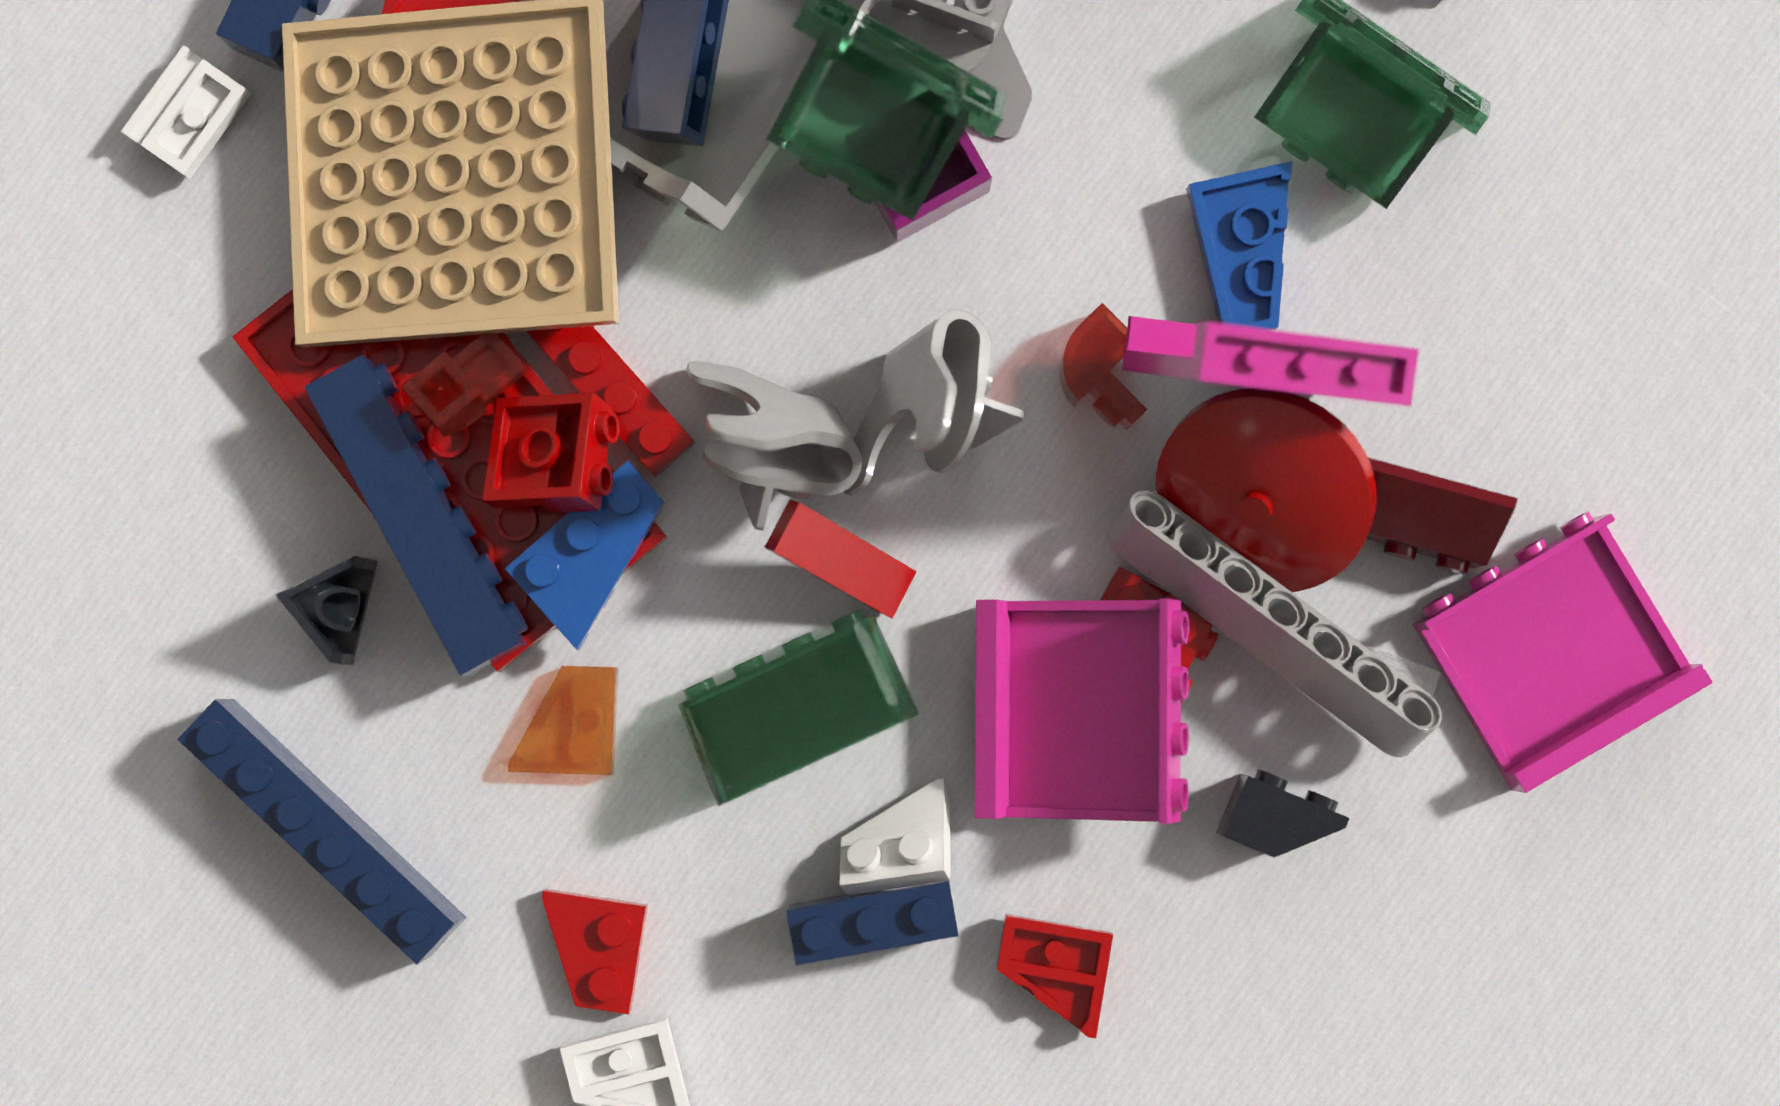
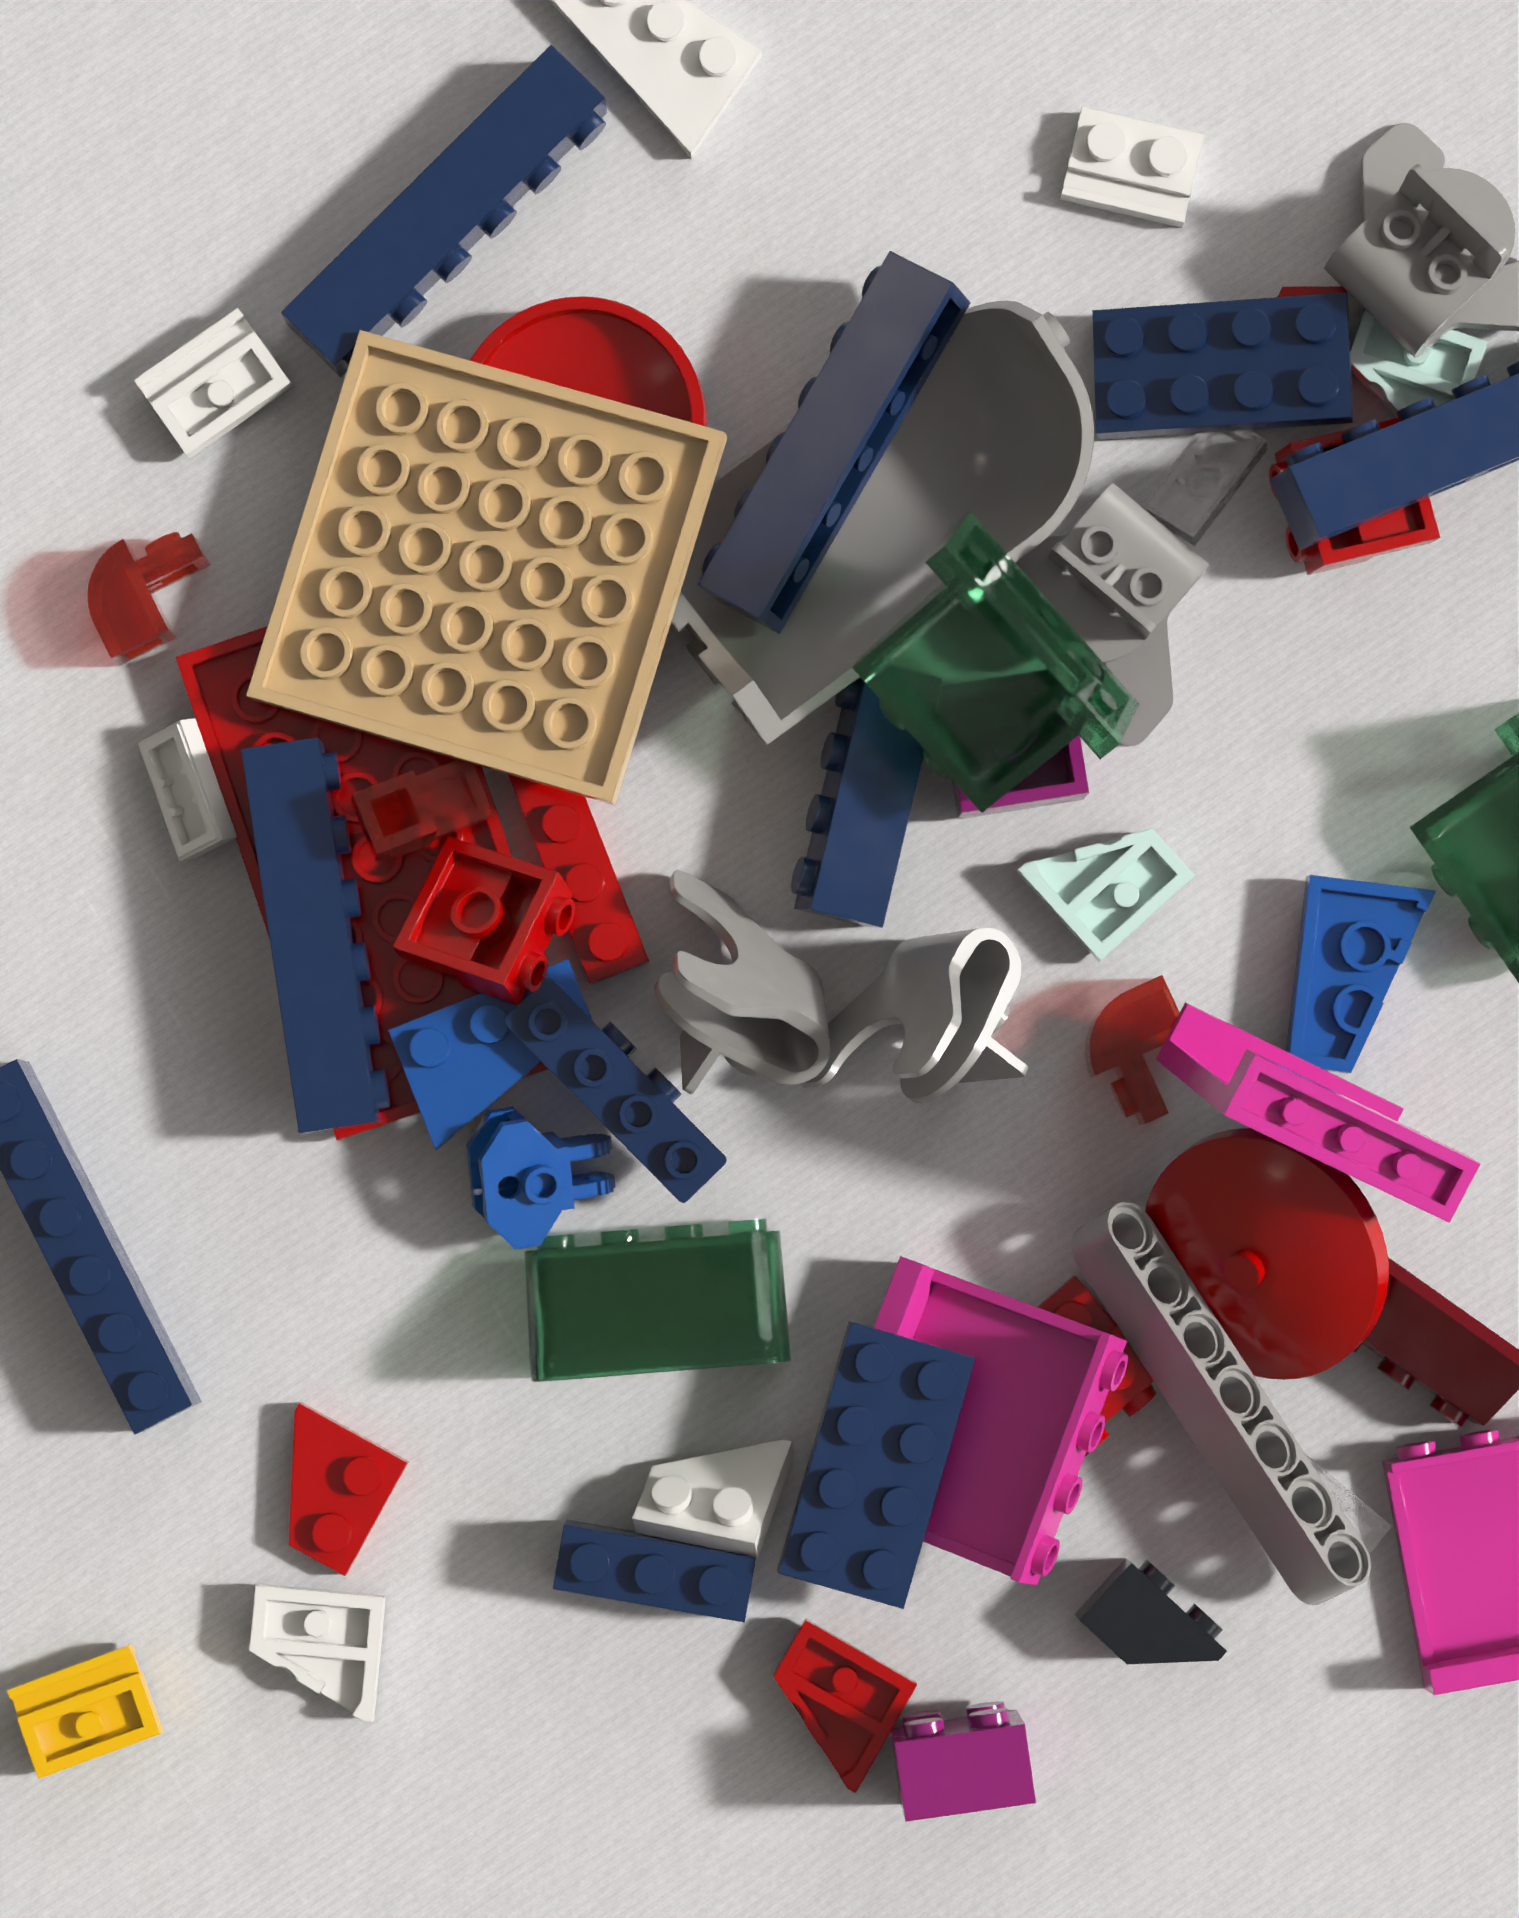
camera: 15 degrees right, 0 degrees up
black slope [275,556,378,665] -> none
clear orange wing [508,666,618,775] -> none
tile [764,499,917,619] -> none
none -> clear red brick [88,532,211,666]
none -> white plate [138,718,237,862]
none -> blue hinge [466,1106,616,1250]
none -> dark blue bracket [504,978,727,1203]
none -> dark blue plate [777,1321,976,1609]
none -> dark blue brick [791,662,942,928]
none -> magenta brick [891,1701,1036,1822]
none -> light aqua wing [1017,828,1195,962]

